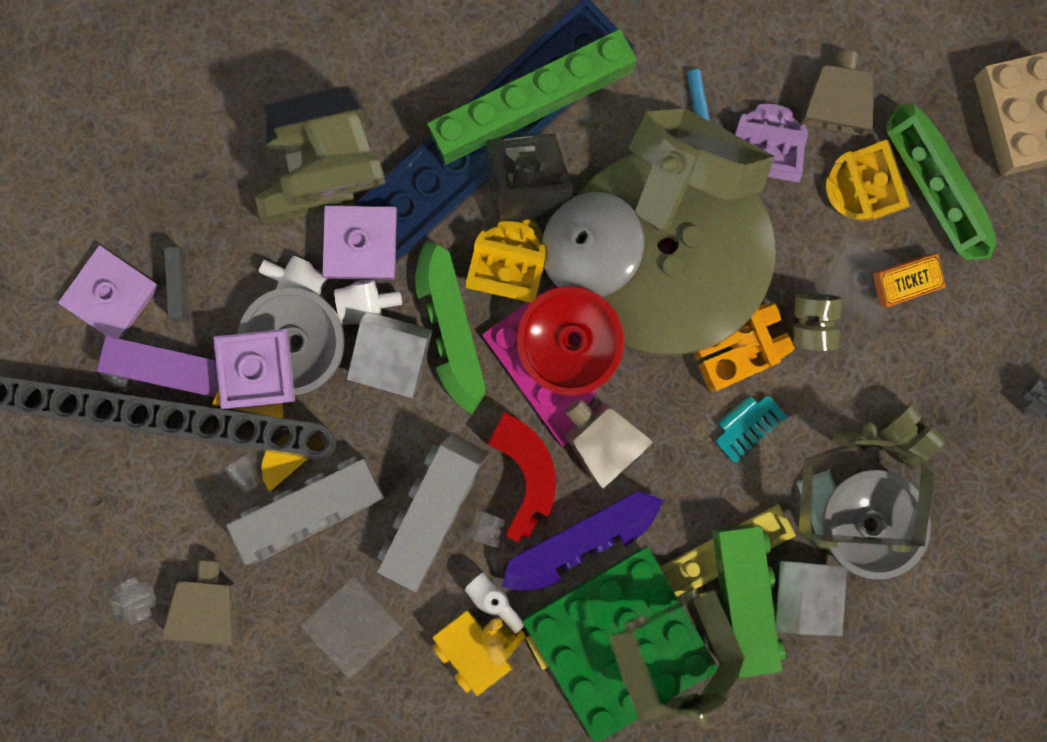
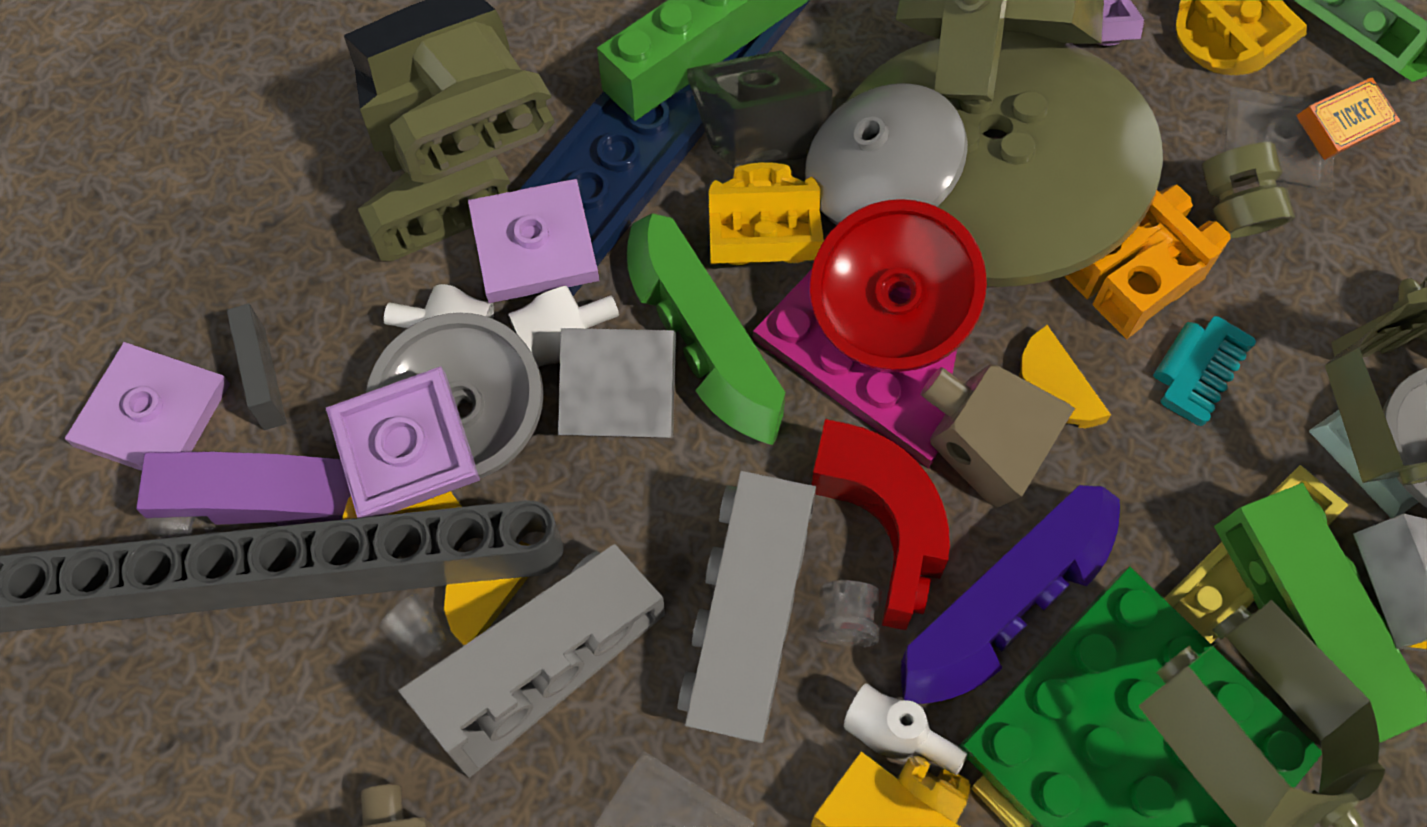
camera: 10 degrees left, 20 degrees down
none -> yellow tile [1019,325,1111,429]

